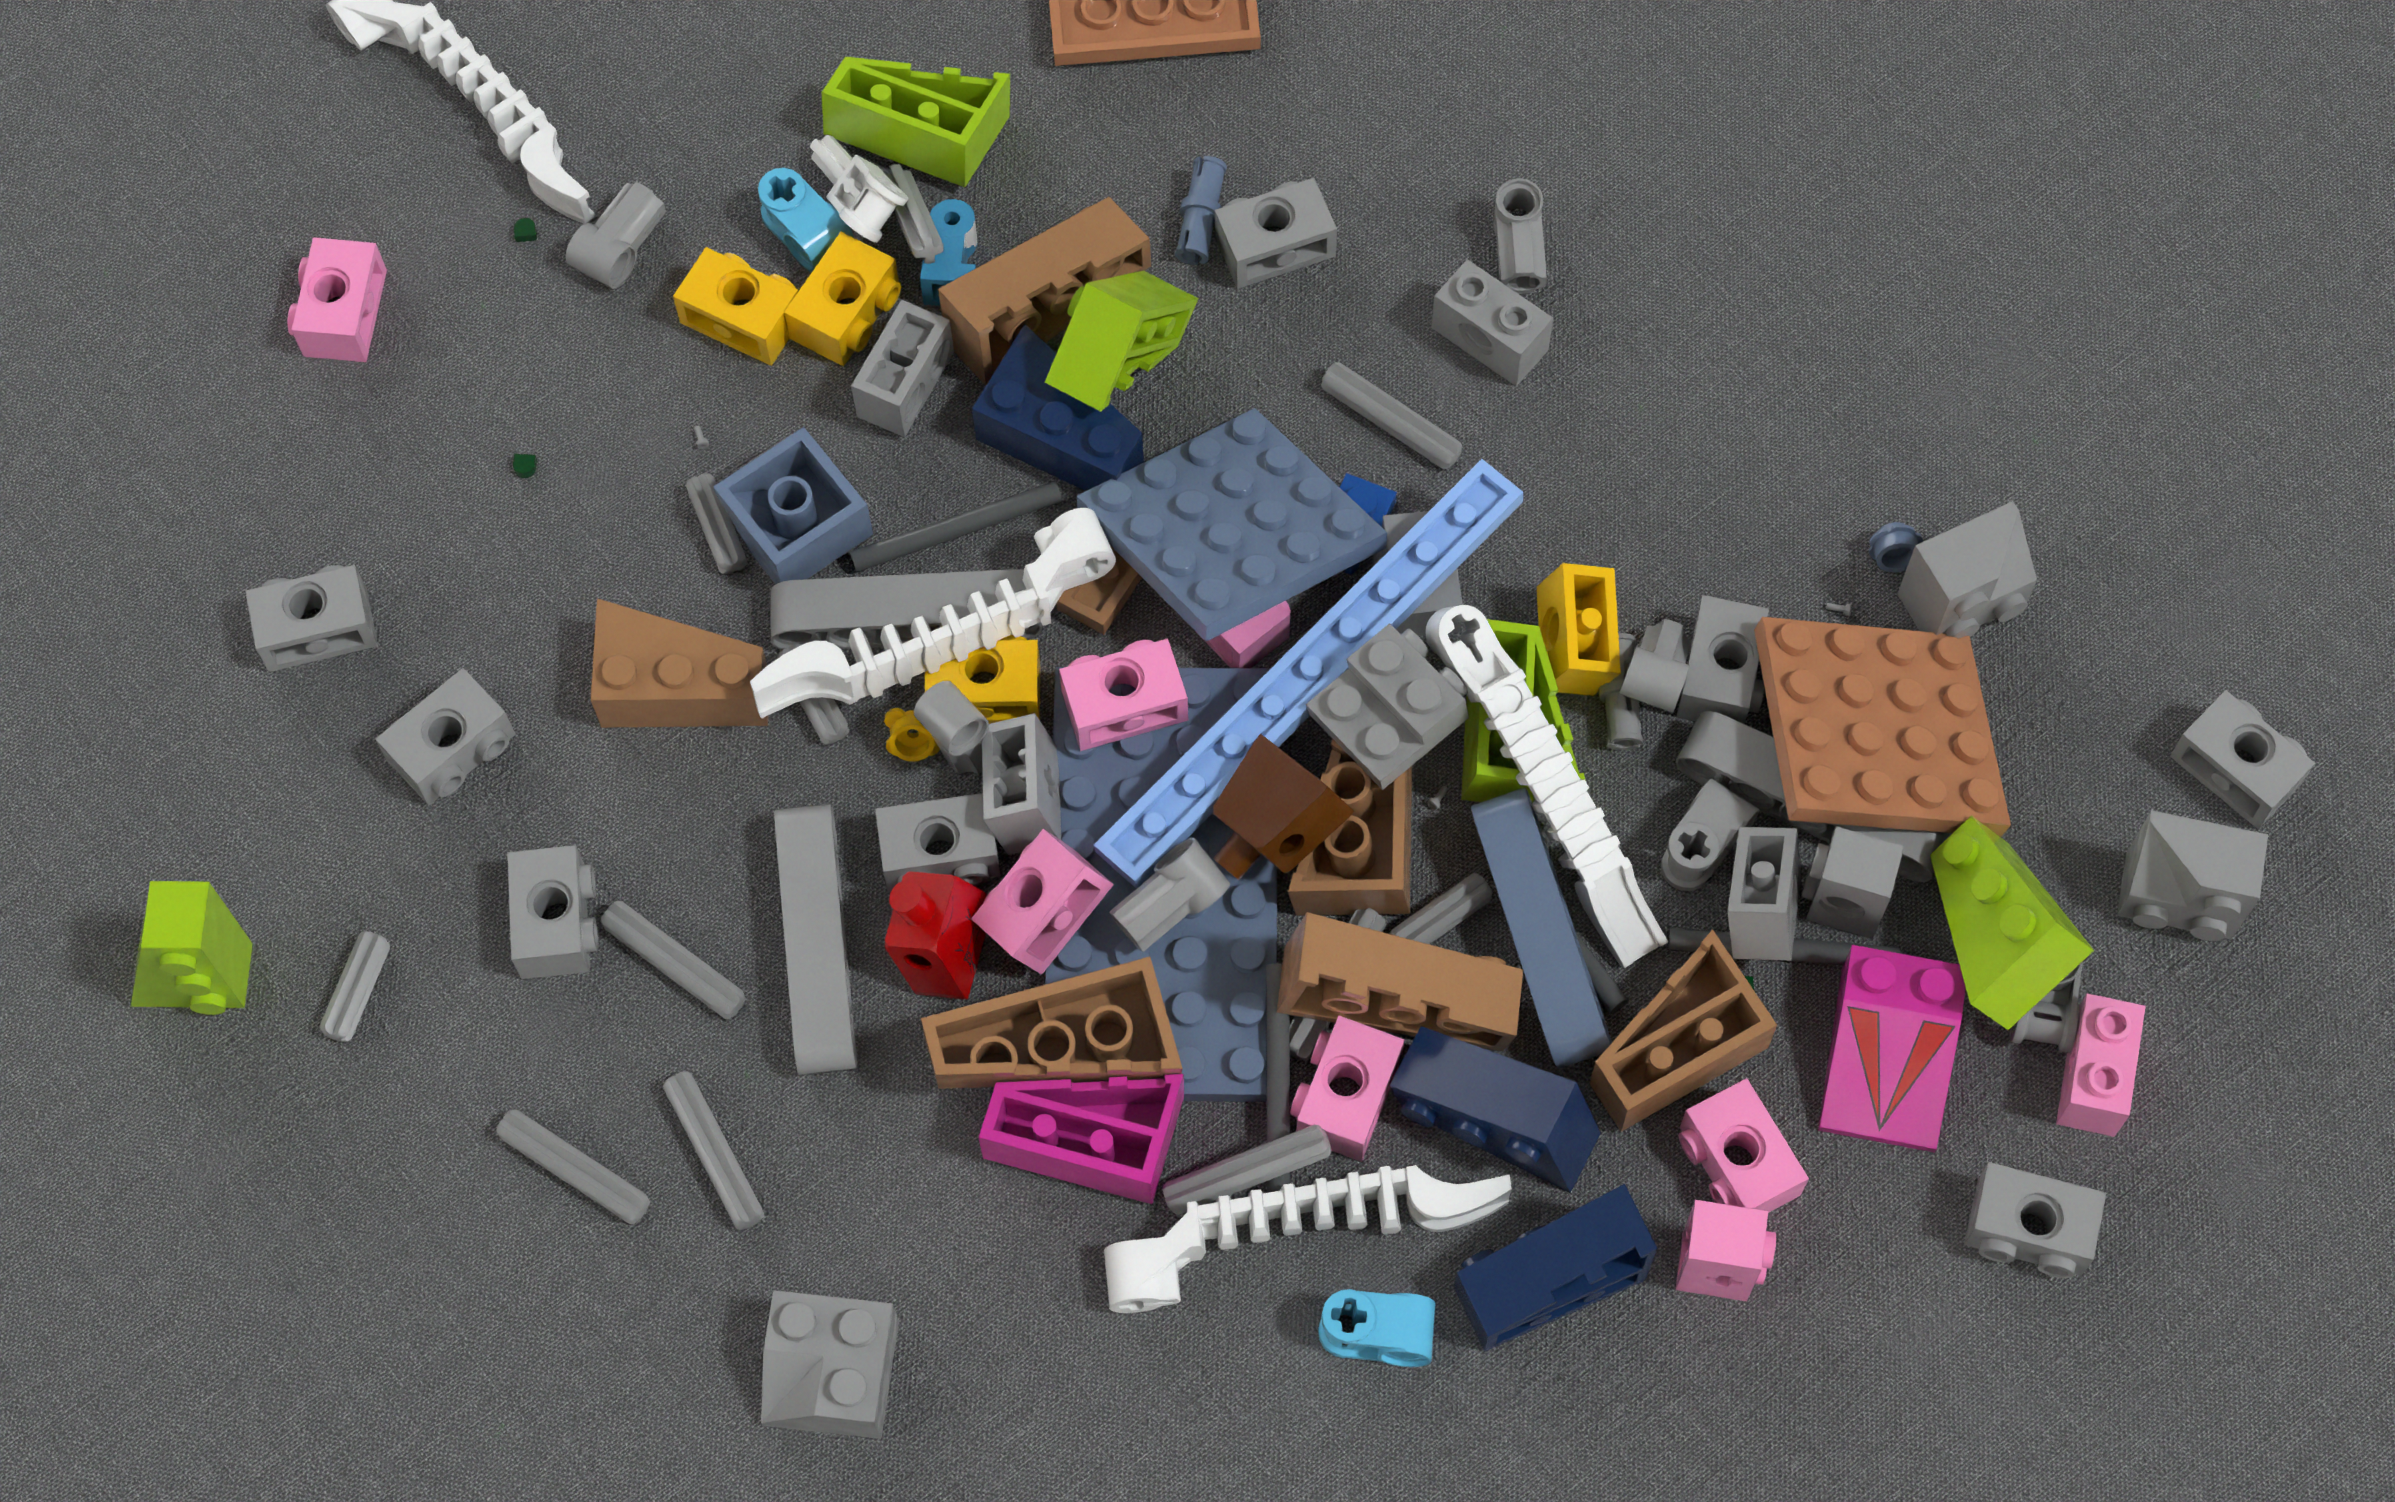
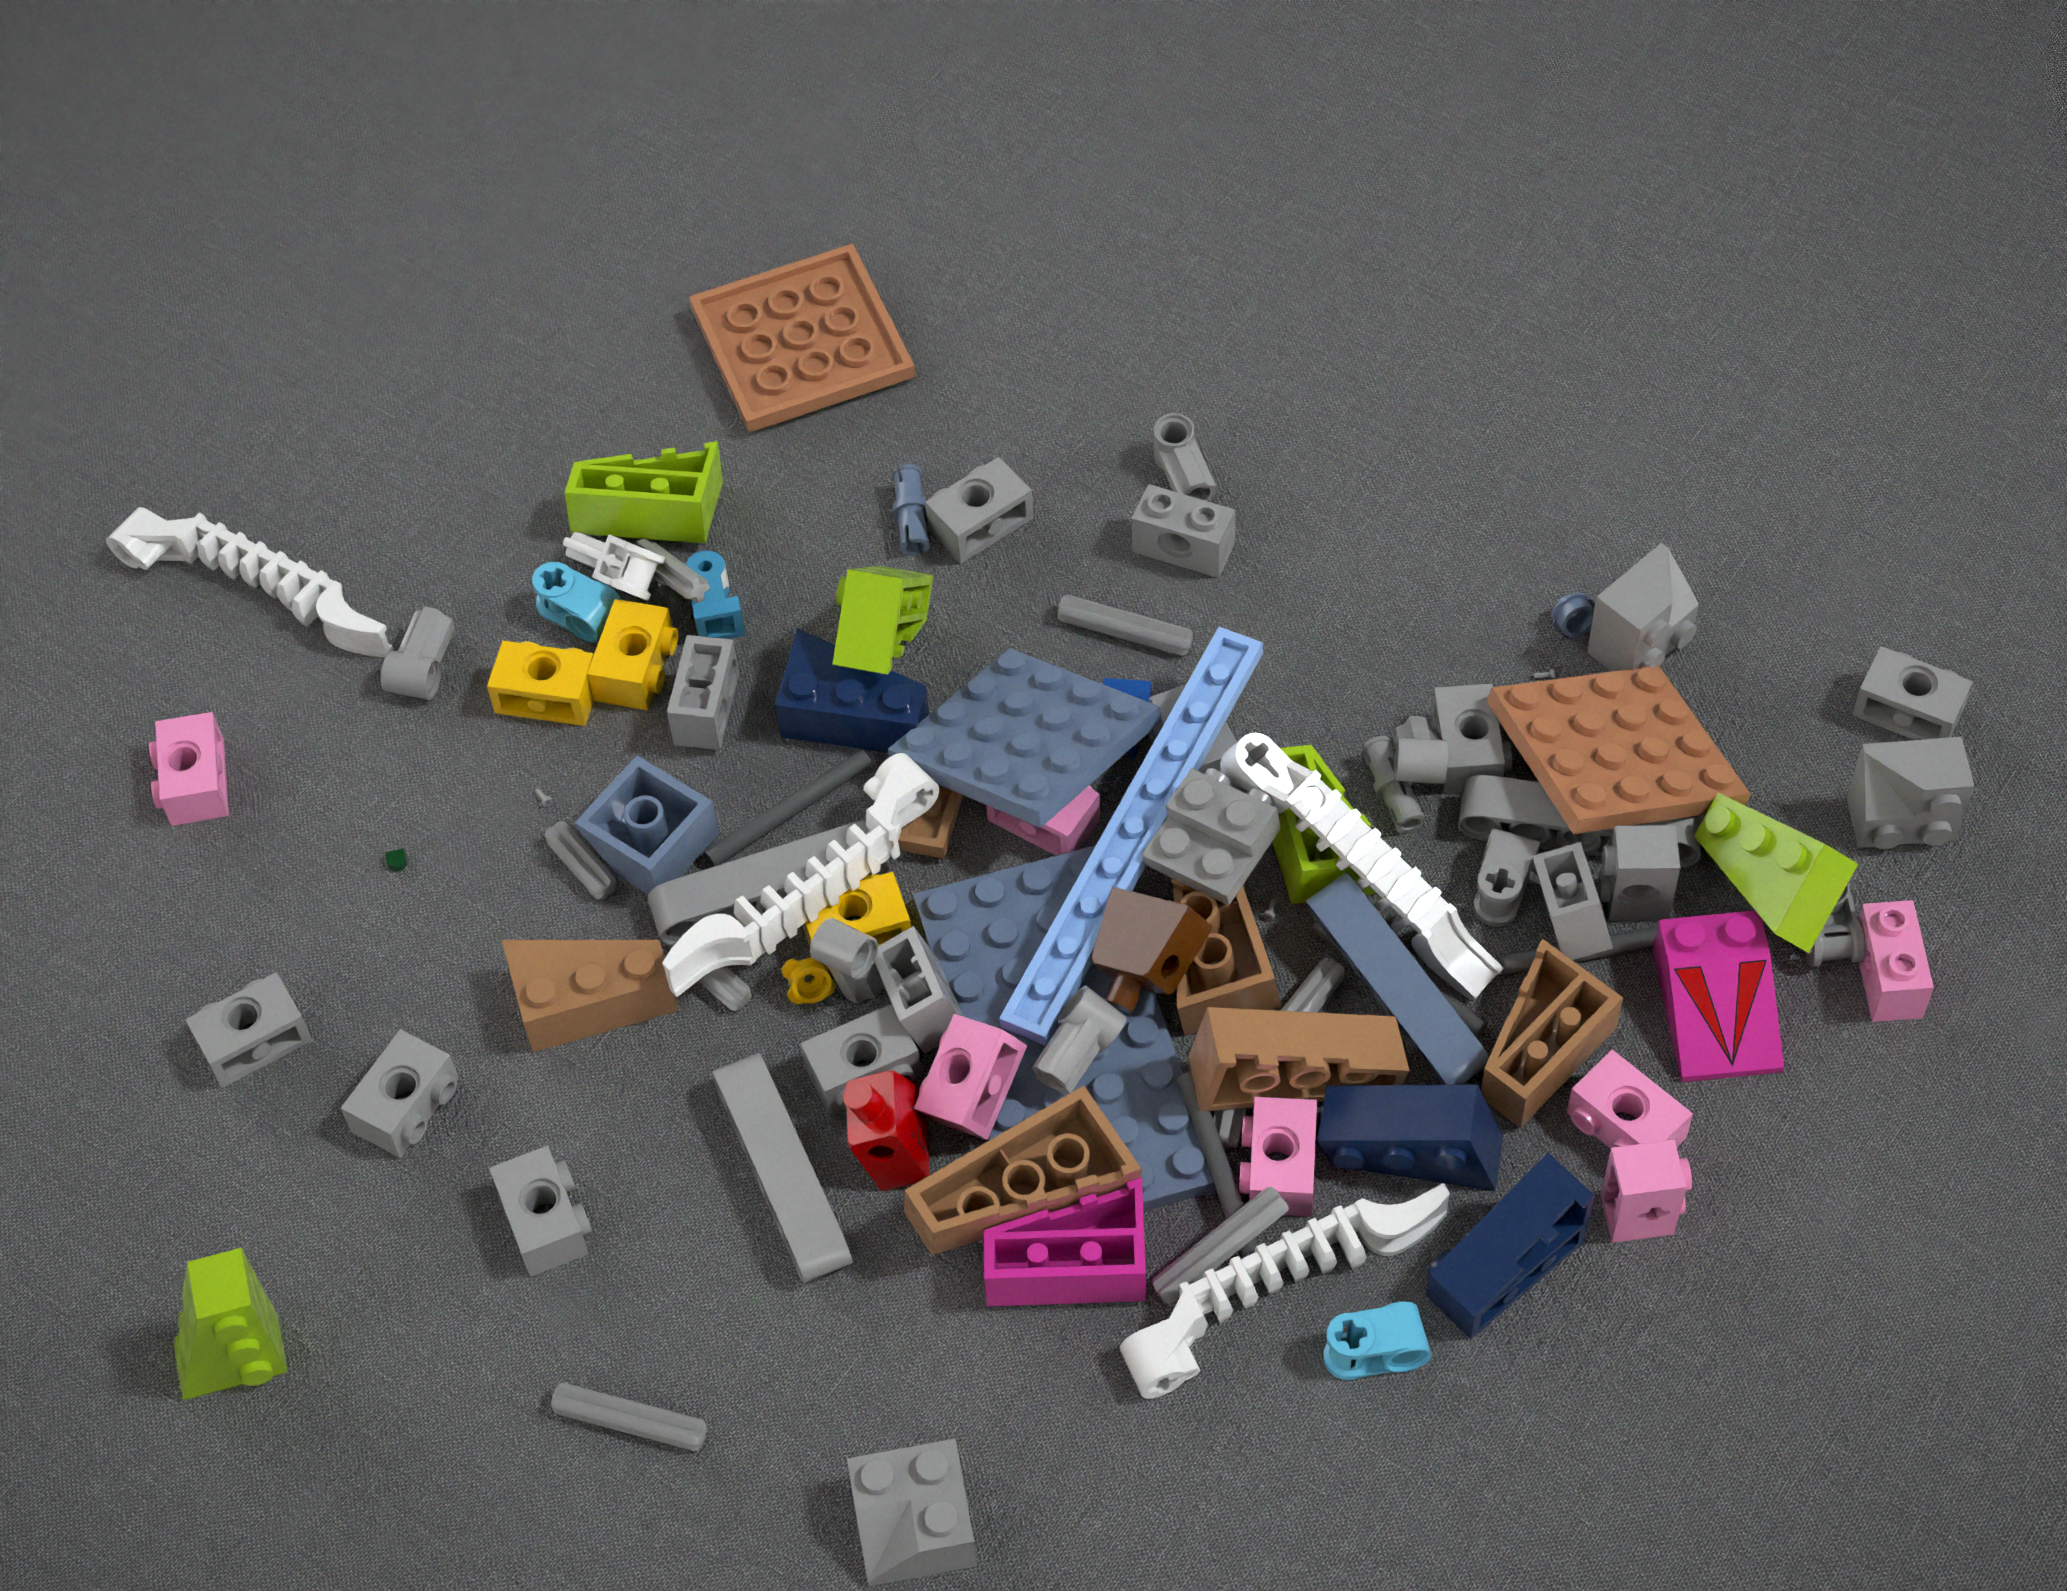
camera: 15 degrees left, 10 degrees down
light grey axle [320,931,390,1042] -> none
dark green piece [514,218,537,242] -> none
light grey axle [600,901,746,1019] -> none
light grey axle [663,1071,764,1230] -> none
medium nougat wedge [938,197,1151,386] -> none
bright pink brick [1059,638,1188,751] -> none
yellow brick [1536,563,1621,696] -> none
light grey brick [1964,1162,2107,1278] -> none

